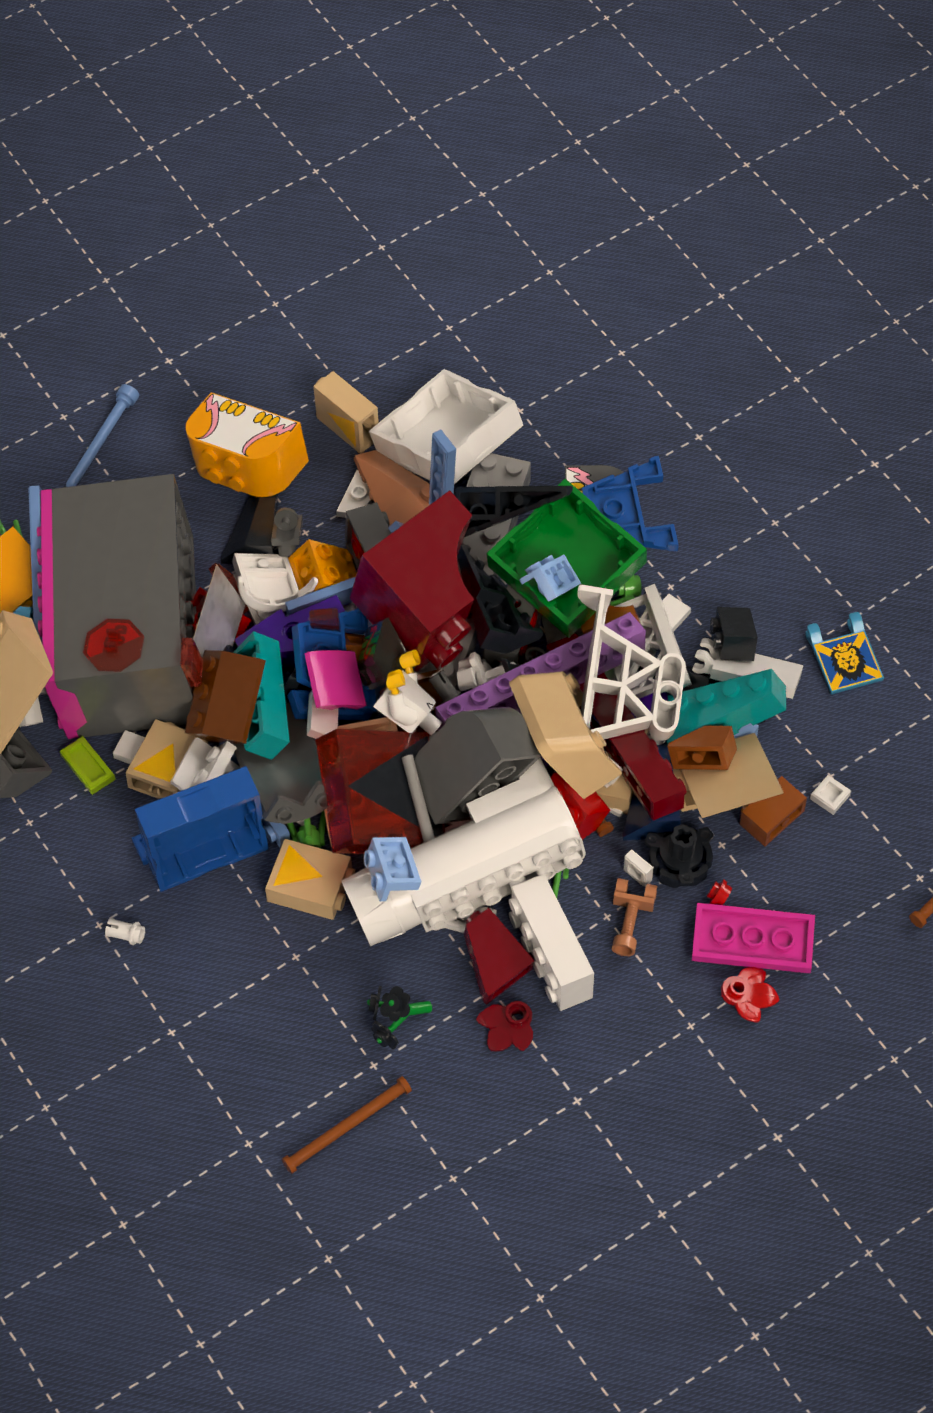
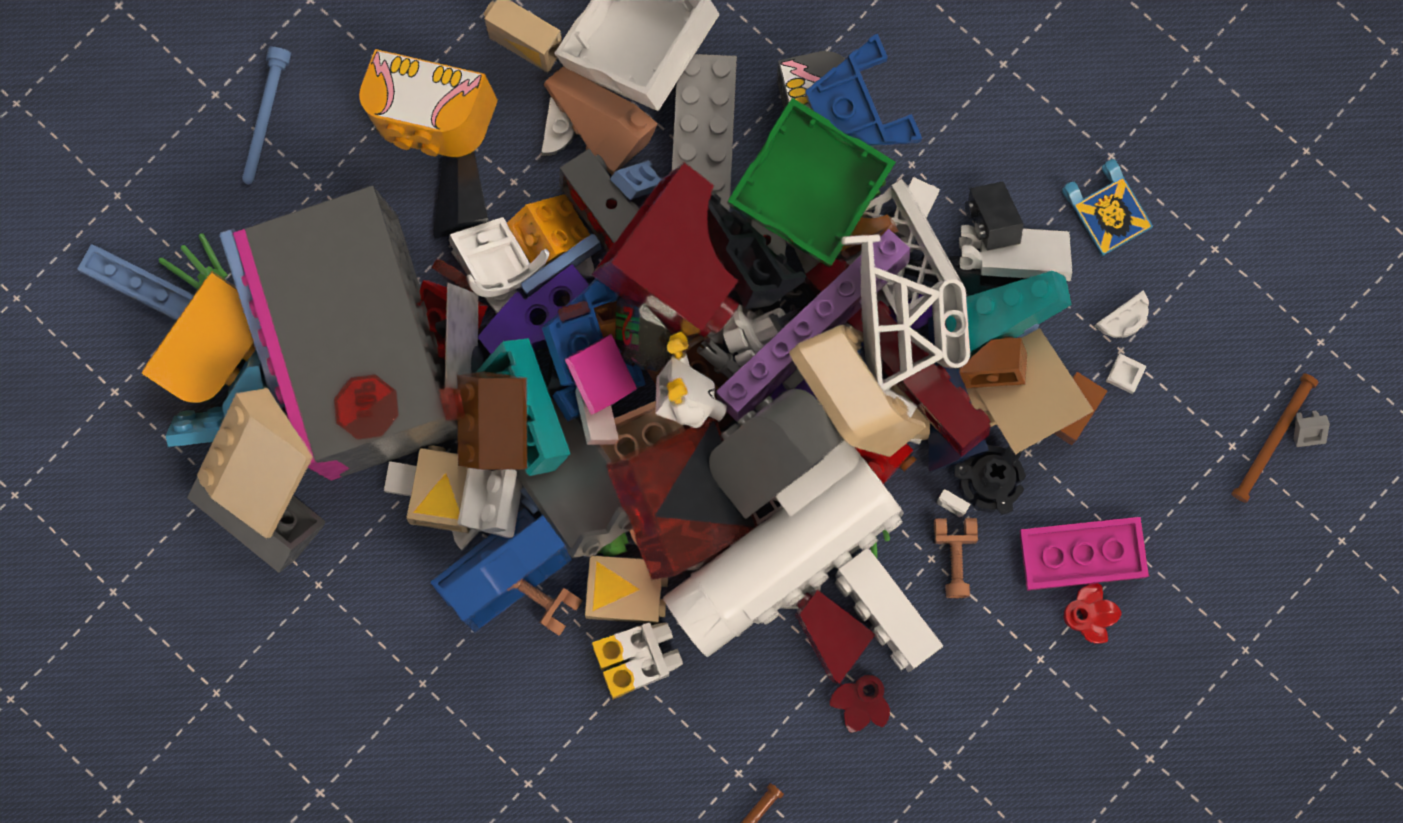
camera: 15 degrees left, 20 degrees up
lime tile [59,736,116,795] -> none
white pin [105,918,145,945] -> none
dark grey hips [271,507,303,557] -> none
light blue bracket [364,837,421,902] -> none
black plant [367,986,432,1050] -> none
light grey bar [402,755,435,843] -> none
medium blue tile [429,429,456,505] -> none
black wedge [455,486,573,537] -> none
light blue bracket [519,555,581,602] -> none
red plate [707,879,732,905] -> none
none -> nougat bar [508,579,583,636]
none -> white hips [592,622,683,700]
none -> white plate [1095,290,1149,338]

